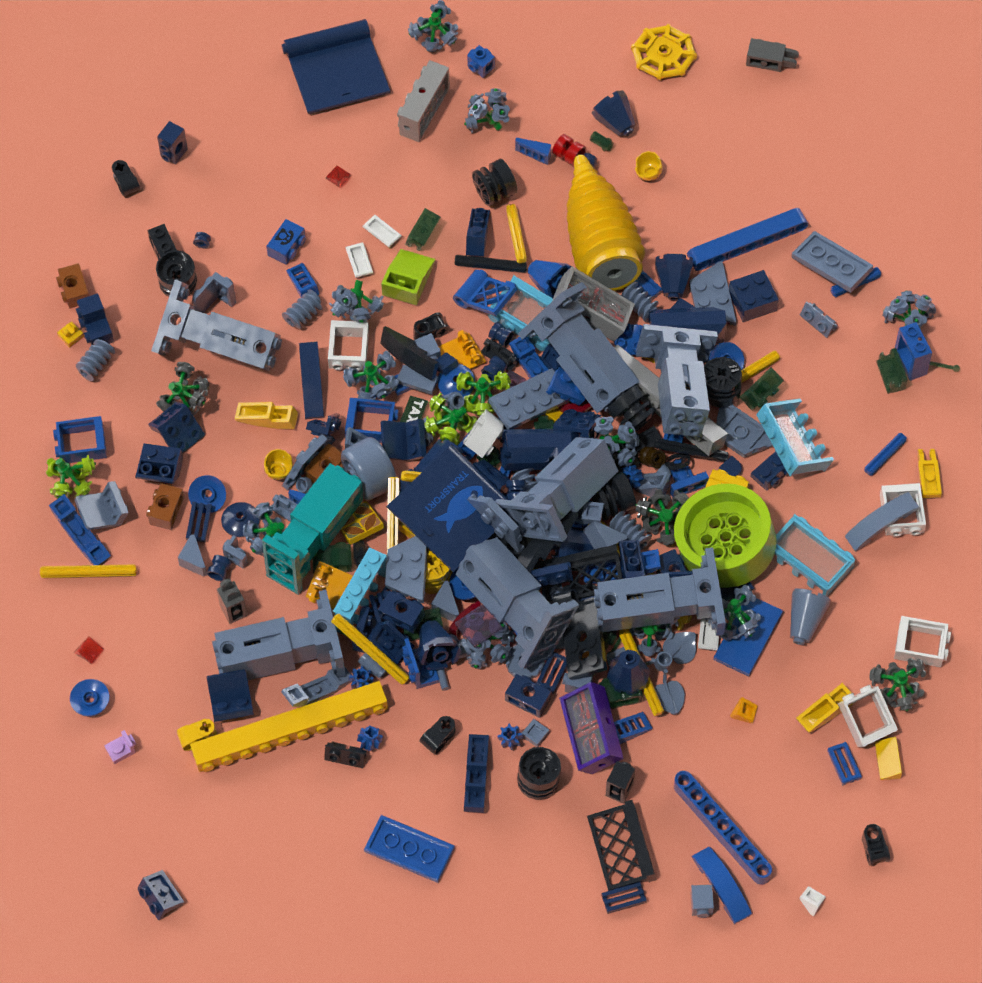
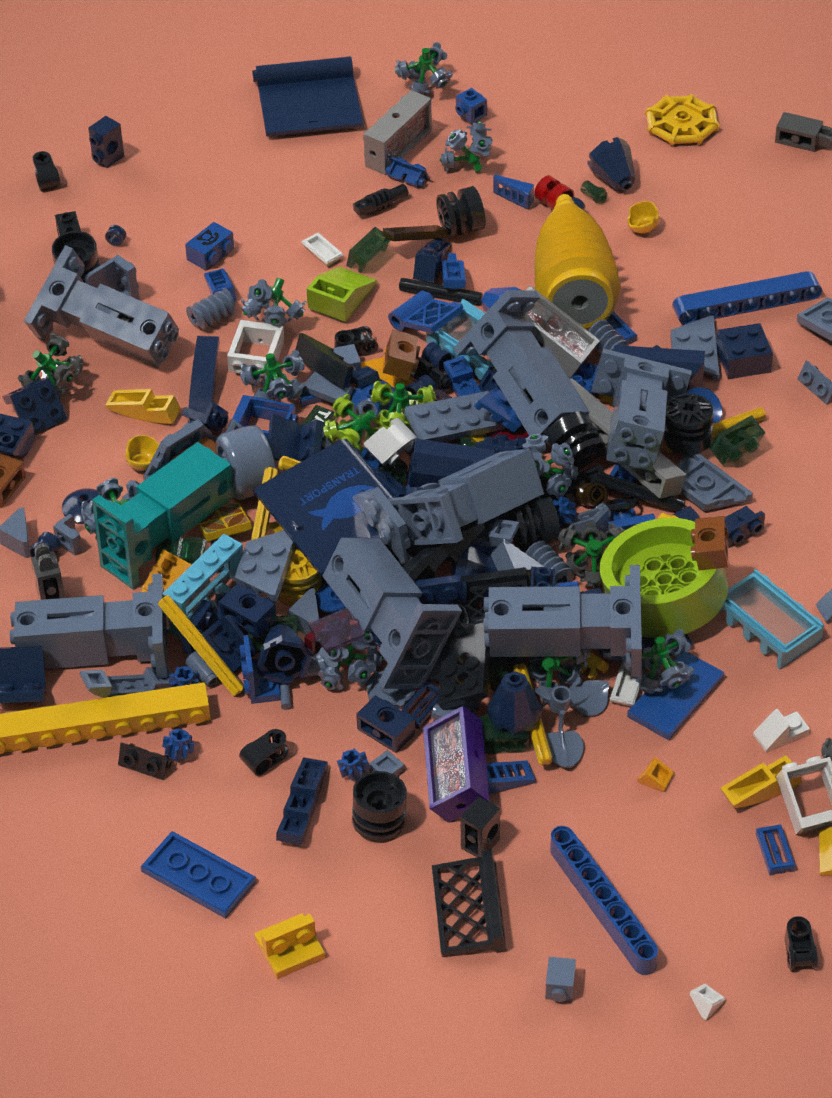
camera: 10 degrees right, 15 degrees down
dark blue tile [186,502,212,542] -> none
blue dish [188,475,226,513] -> none
clear red slope [326,165,351,188] -> none
white tile [345,242,373,278] -> none
yellow axle [506,204,527,264] -> none
dark blue tile [601,882,647,914] -> none
dark blue cone [655,254,693,300] -> none
blue slope [692,847,752,925] -> none
medium azure window [756,399,834,476] -> none
sand blue cone [790,588,831,645] -> none
none -> yellow bracket [254,913,326,979]
none -> black hinge [353,184,409,216]
none -> dark brown tile [382,225,448,242]
none -> dark orange brick [382,329,420,380]
none -> blue hinge [385,156,430,187]
none -> blue hinge [441,253,466,290]
none -> dark orange brick [691,516,728,571]
none -> white slope [753,709,810,753]

